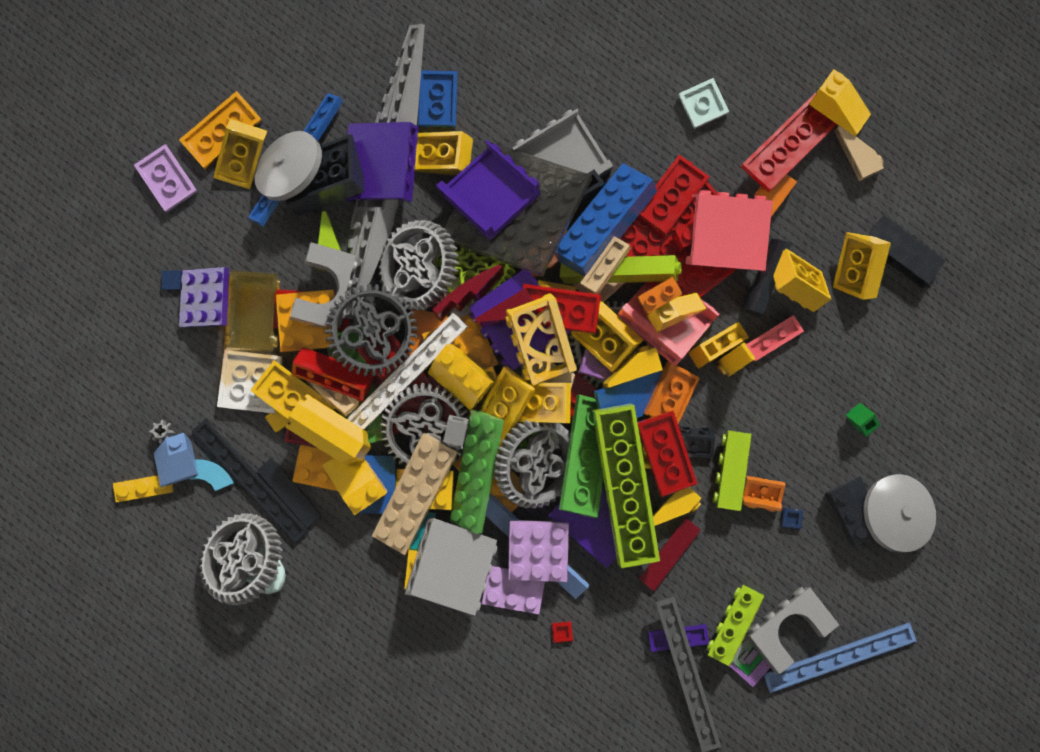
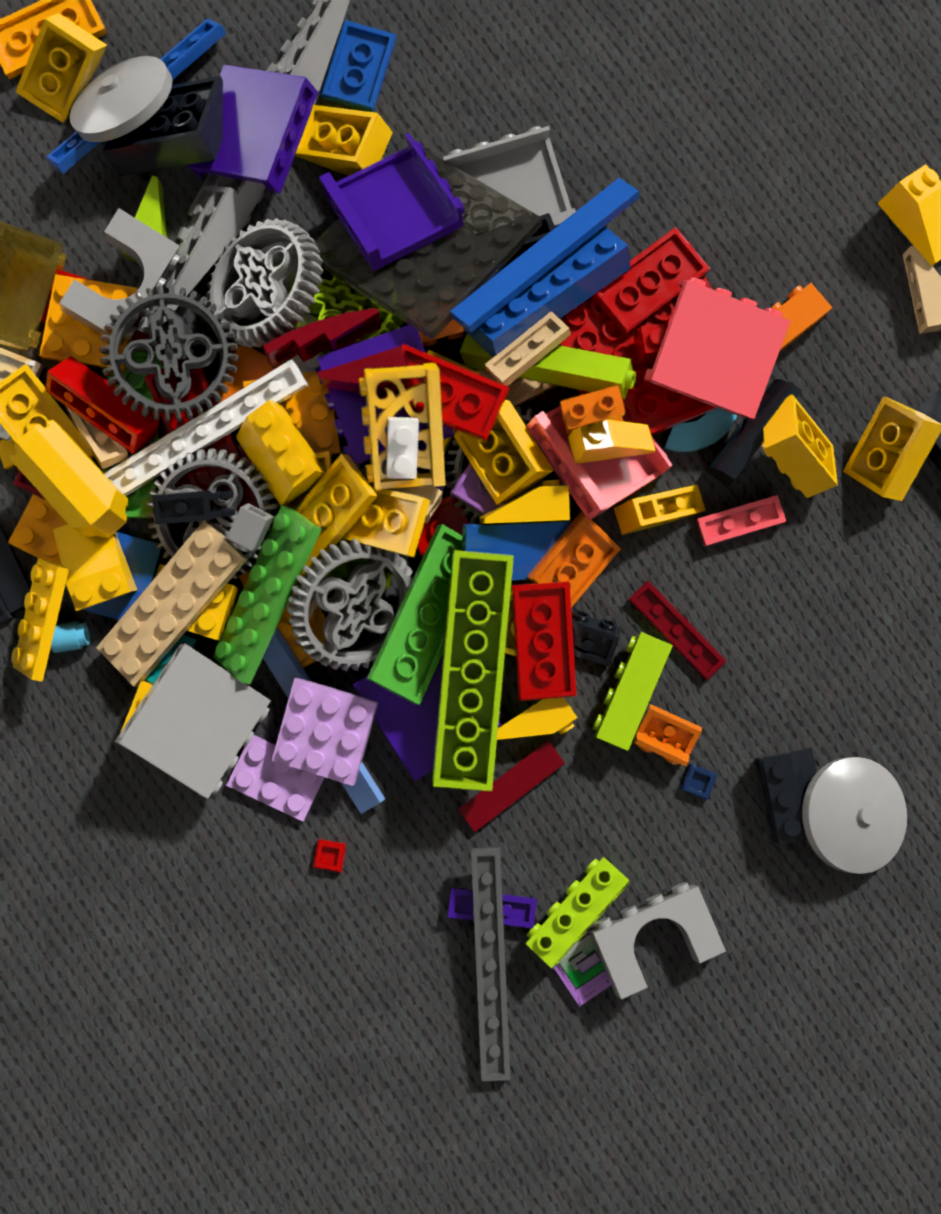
camera: 10 degrees right, 0 degrees up
light aqua plate [678,78,729,129] -> none
yellow slope [717,343,756,377] -> none
plate [741,93,838,193] -> none
medium blue tile [763,623,917,693] -> none
green brick [846,403,881,438] -> none
none -> yellow plate [11,558,69,681]
none -> medium azure brick [51,621,90,653]
none -> black hinge [152,490,236,524]
none -> white plate [386,417,419,479]
none -> blue tile [450,178,639,333]
none -> dark red tile [628,580,727,681]
none -> medium azure tile [664,408,737,452]

